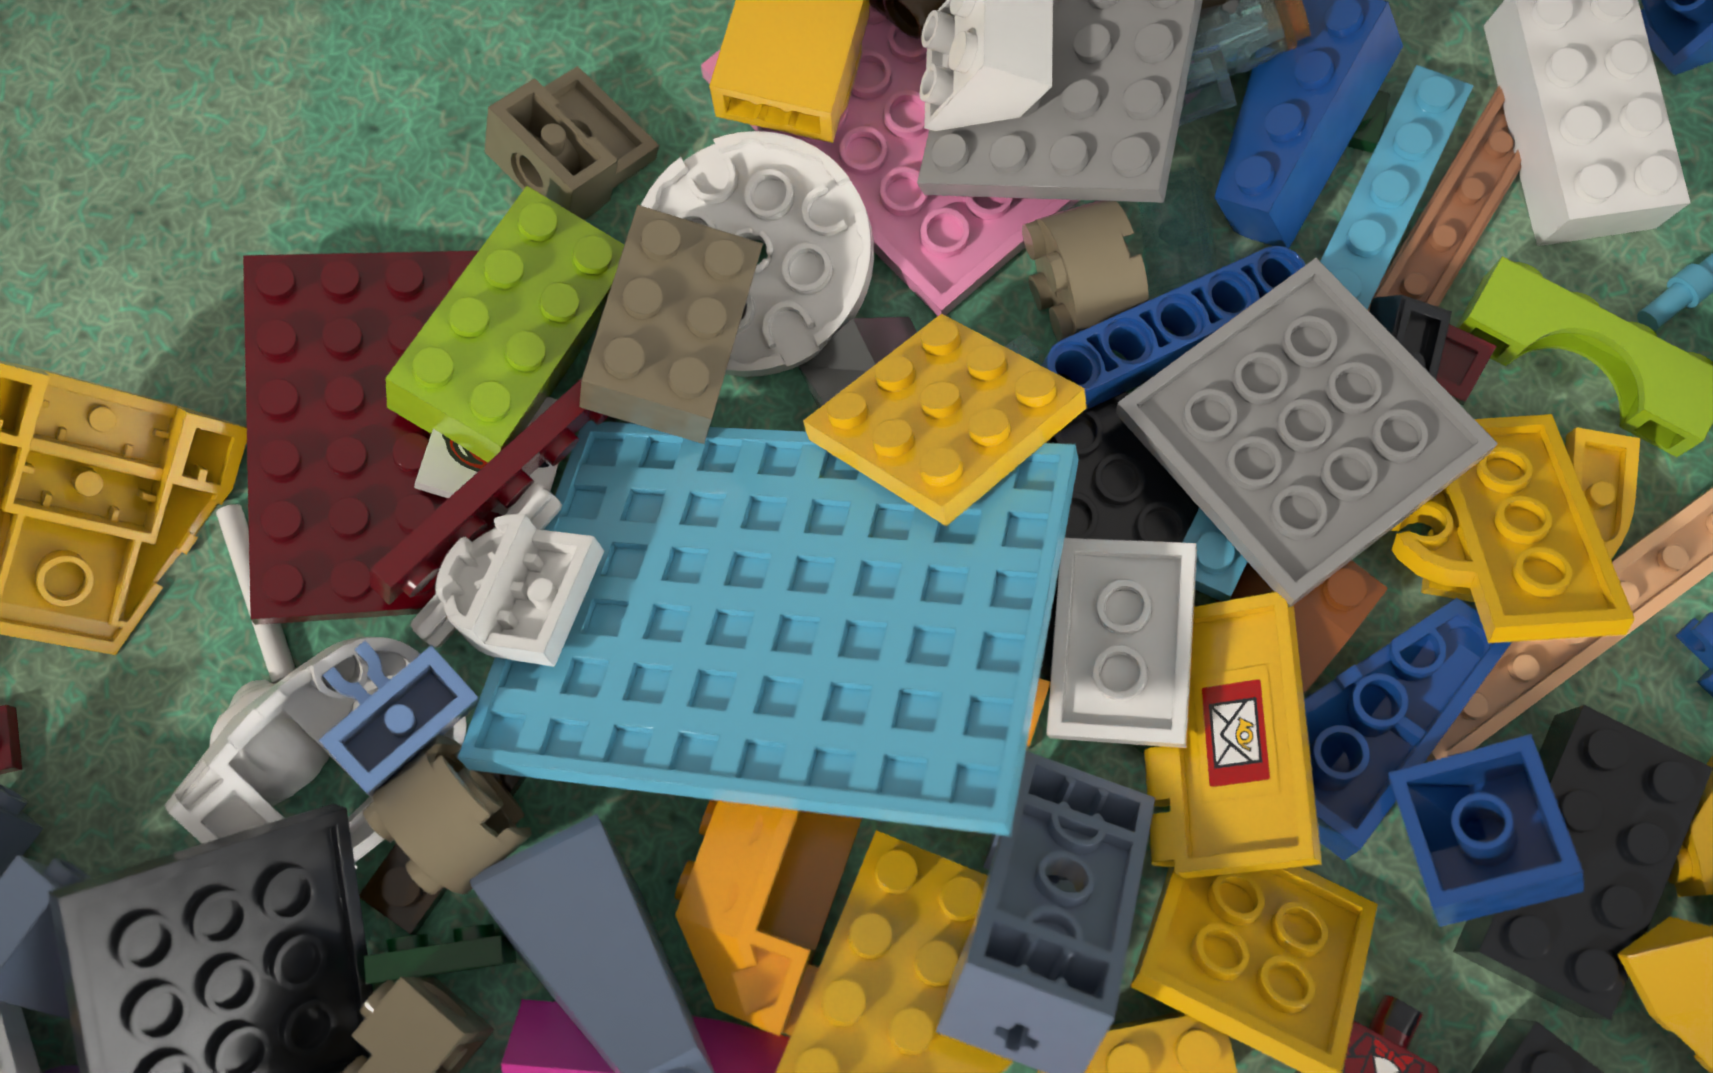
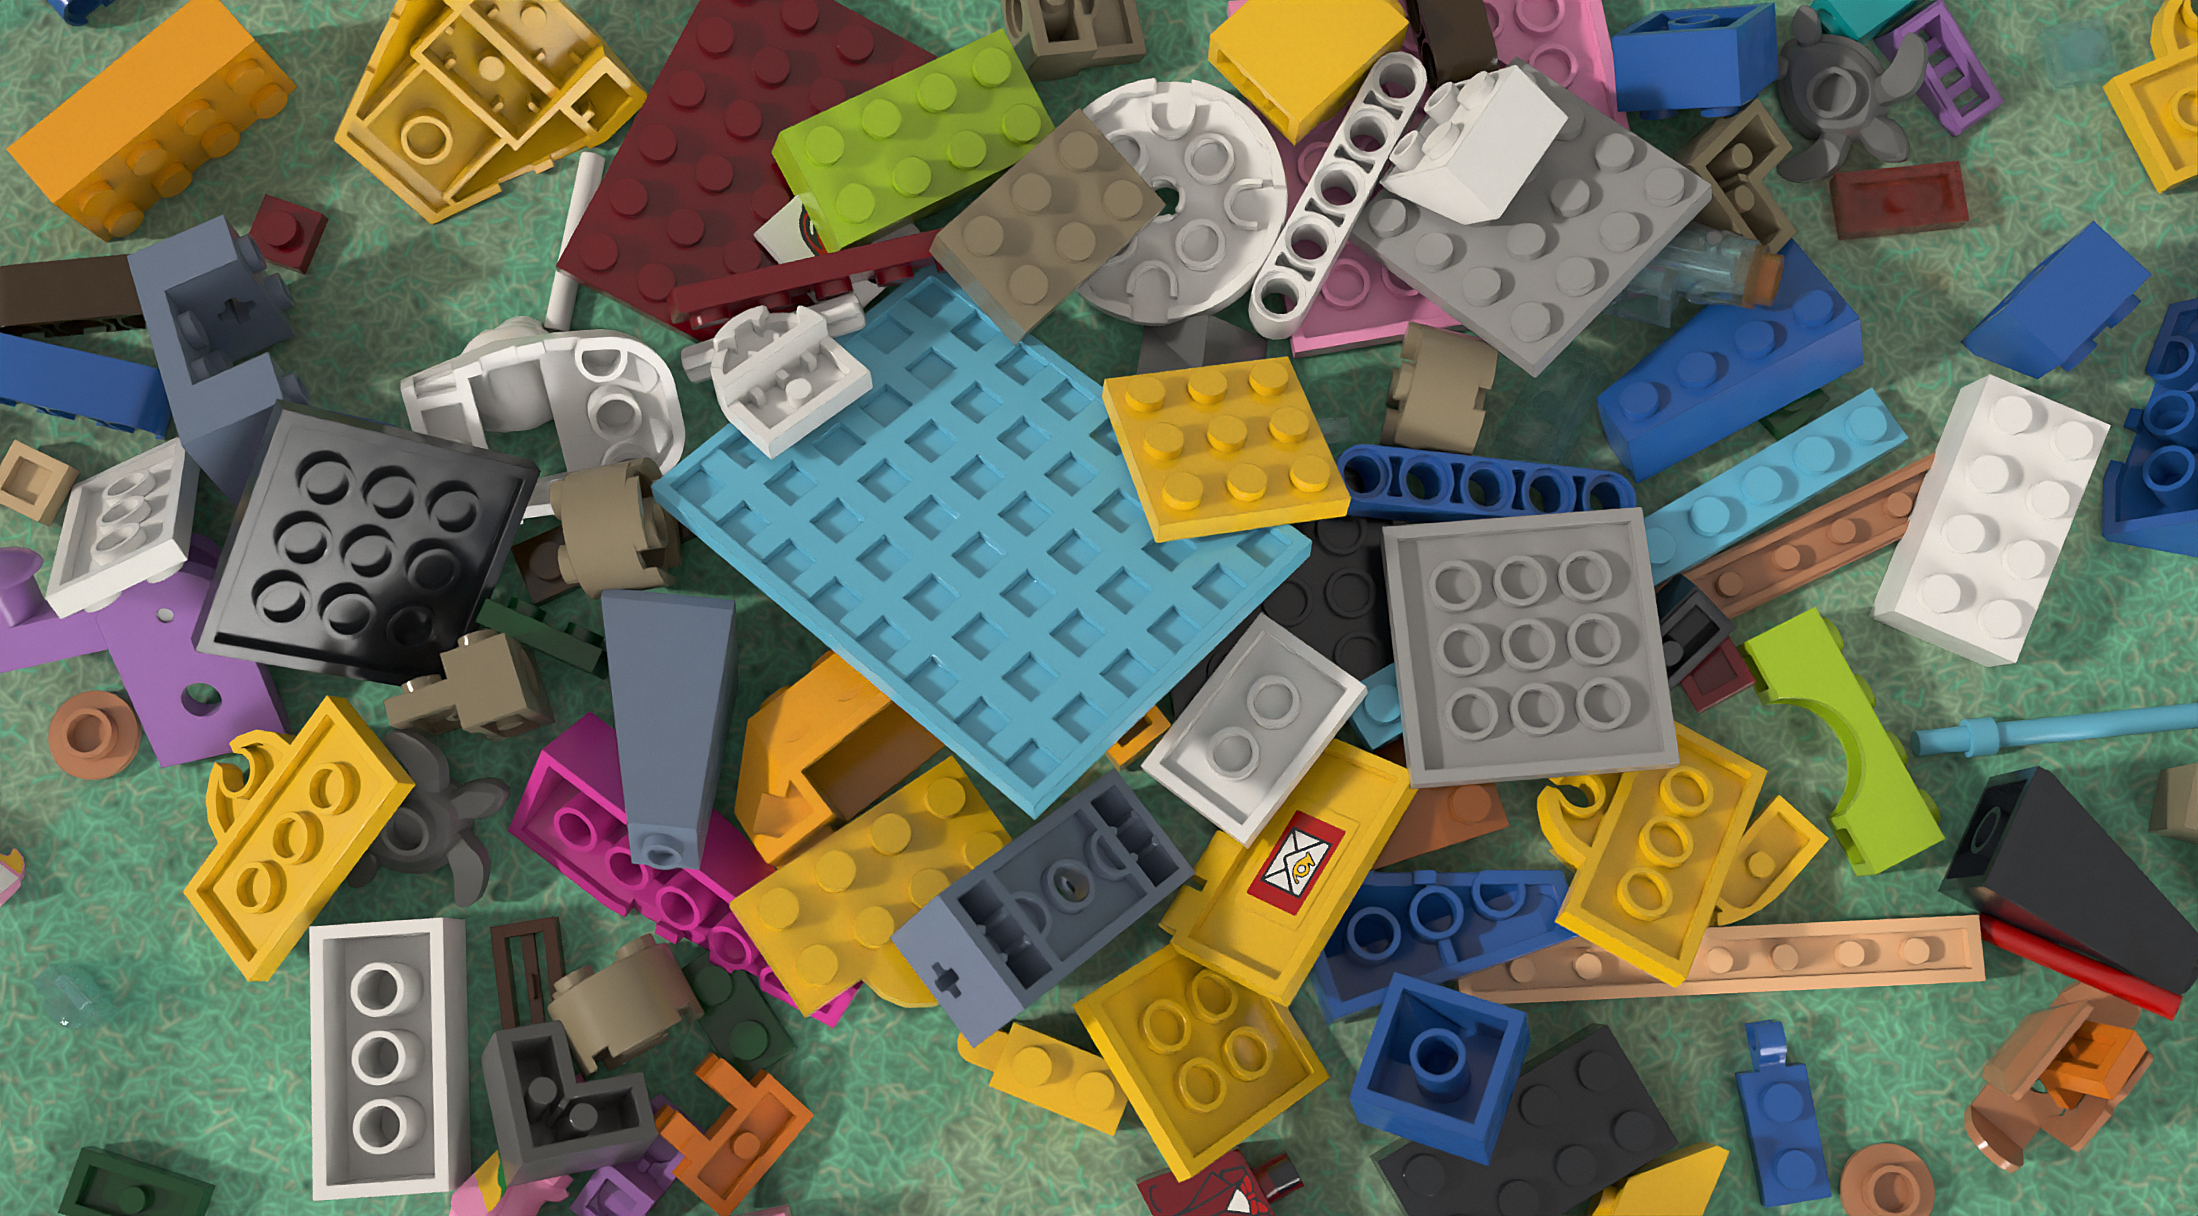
camera: 30 degrees right, 5 degrees up
medium blue brick [319,641,478,796] -> none
none -> white beam [1248,51,1427,340]

